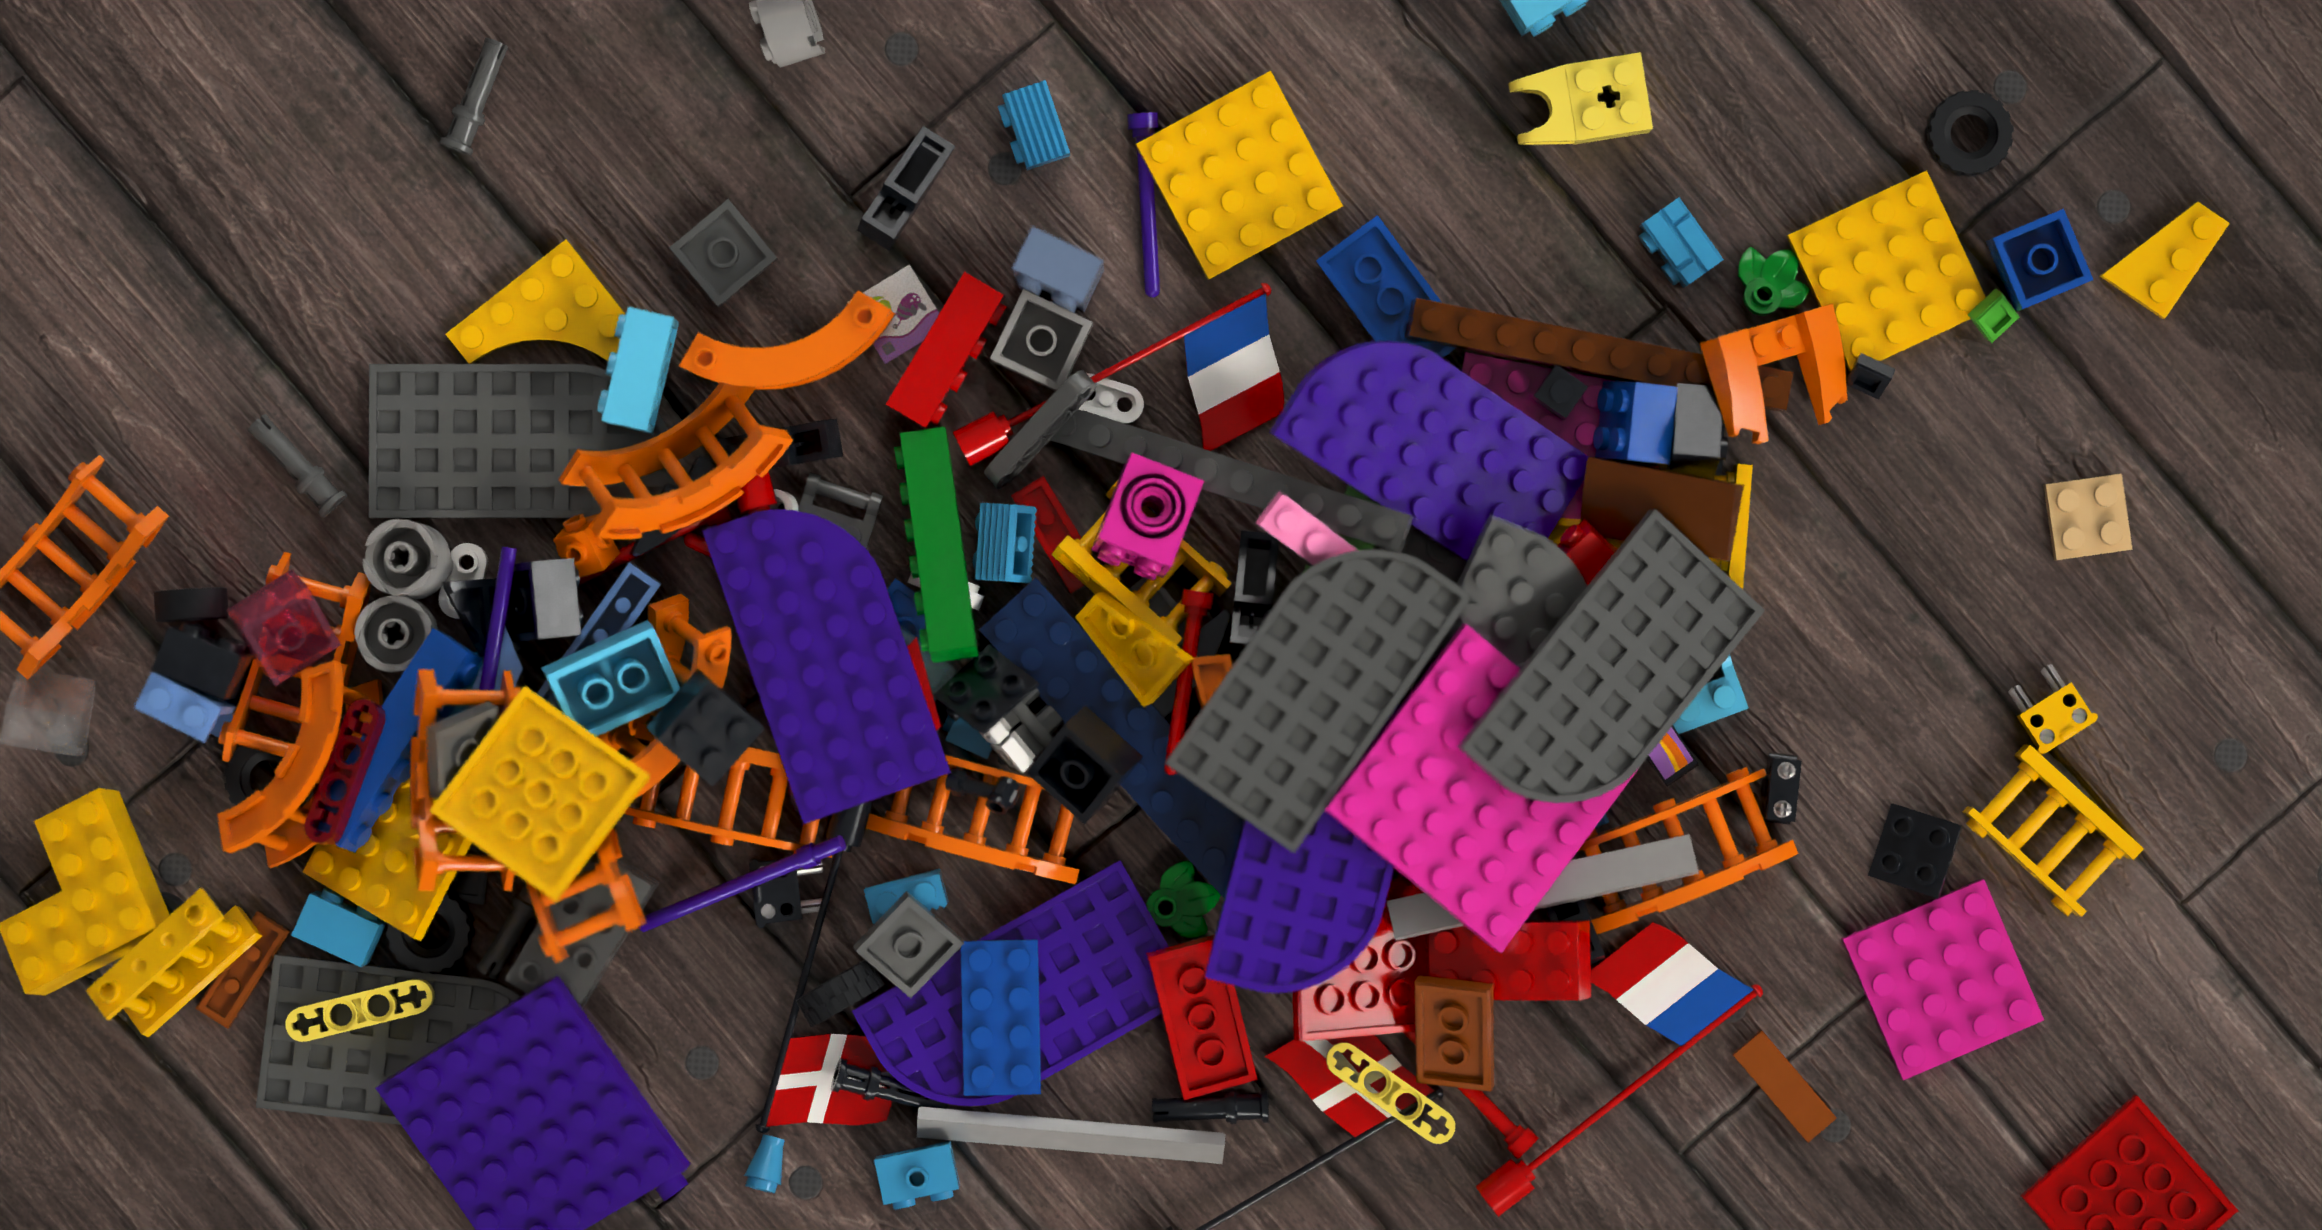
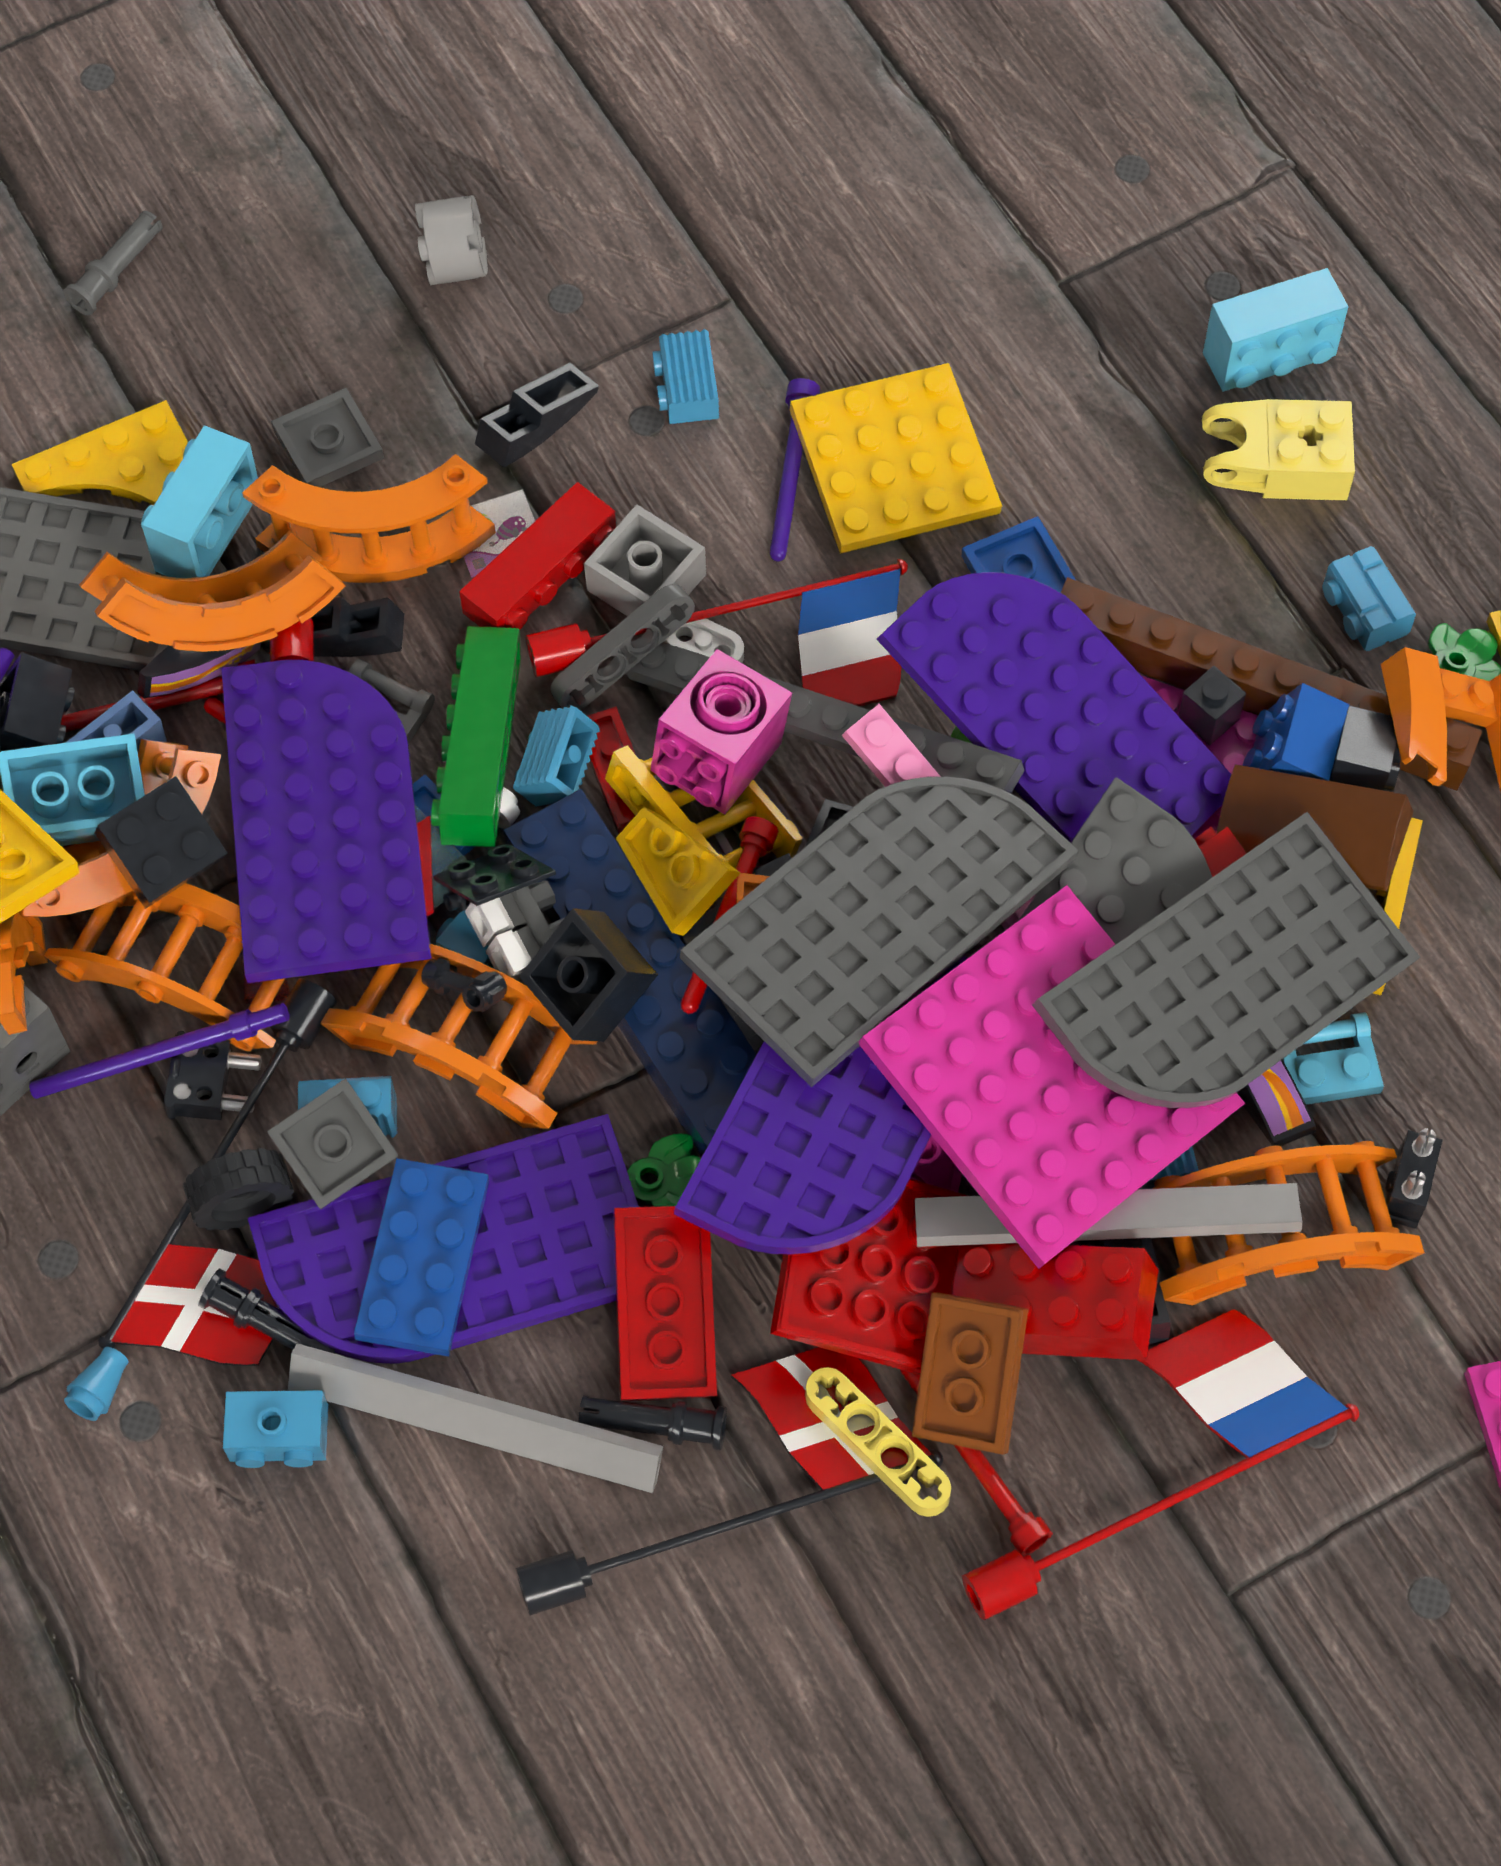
camera: 10 degrees right, 25 degrees down
orange brick [553,513,620,577] -> none
sand blue brick [1012,226,1104,313] -> none
dark orange tile [1732,1030,1837,1143] -> none

